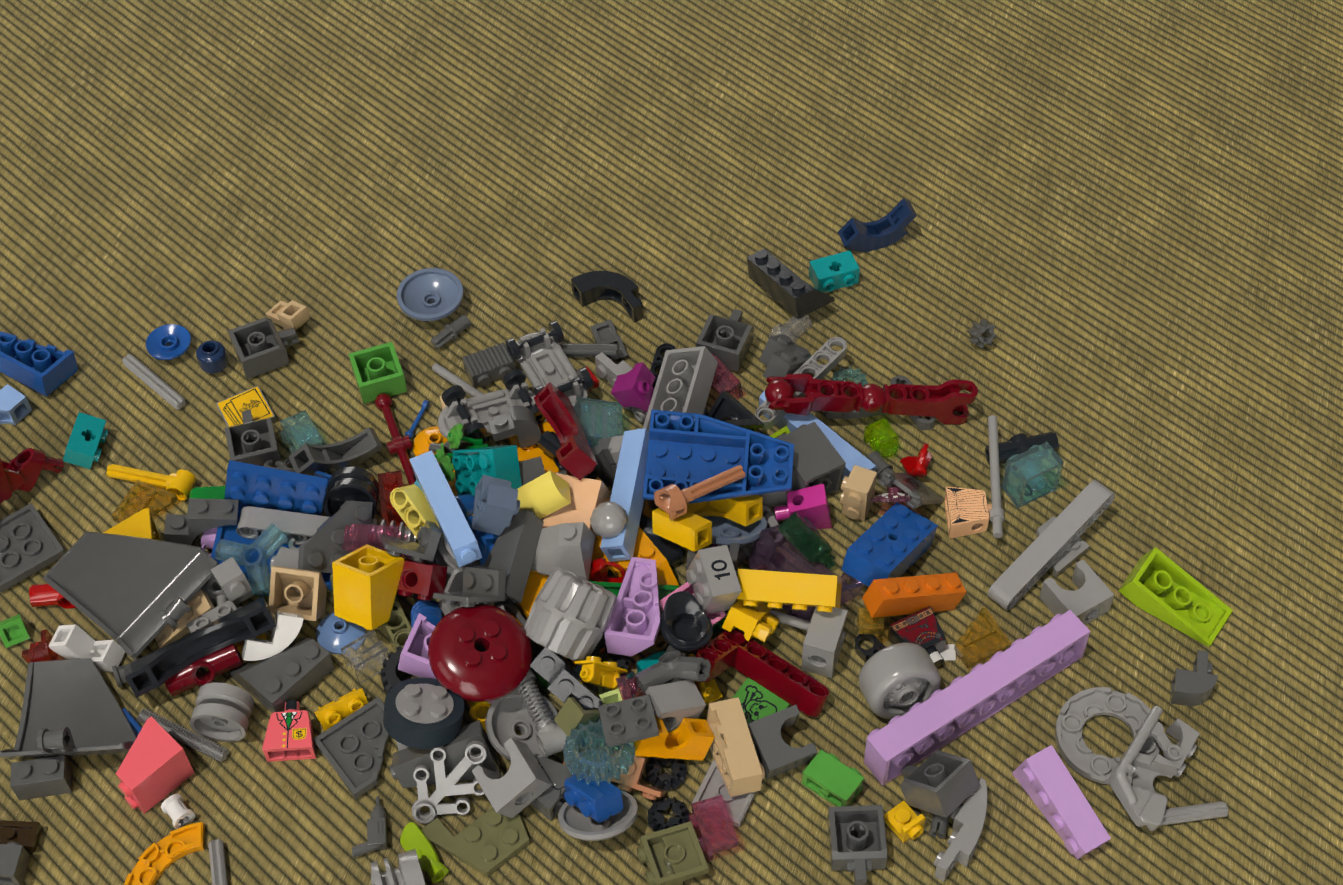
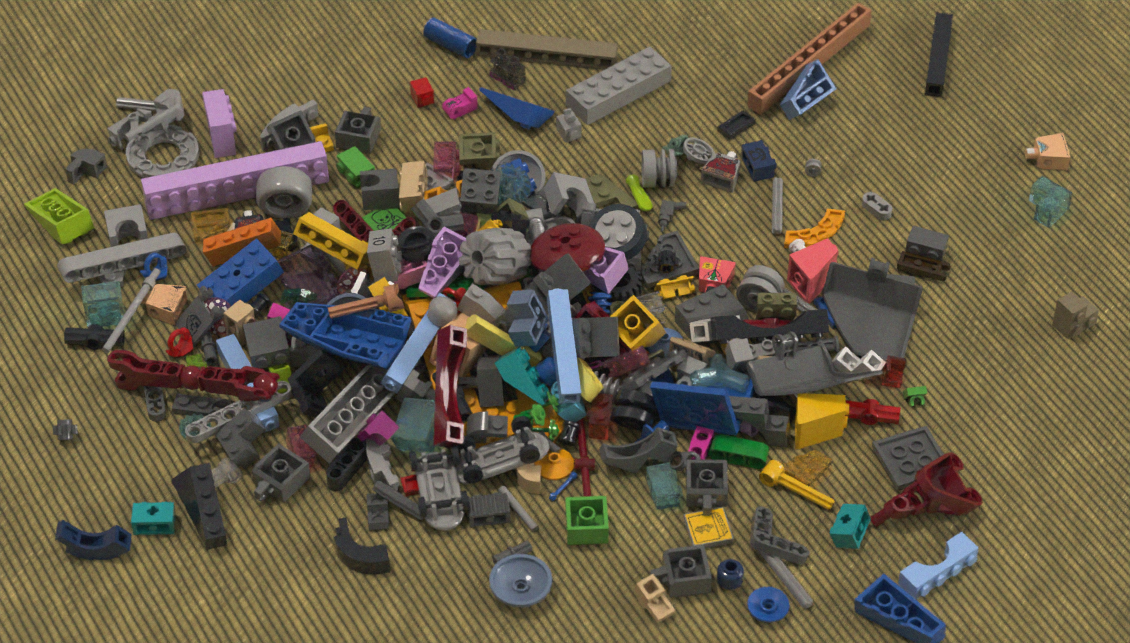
camera: 165 degrees left, 5 degrees down
none -> blue piece [140,253,168,281]
none -> black bush [248,293,271,318]
none -> black gear [655,250,678,273]
none -> dark grey beam [750,506,809,564]
none -> olive plate [755,293,797,321]

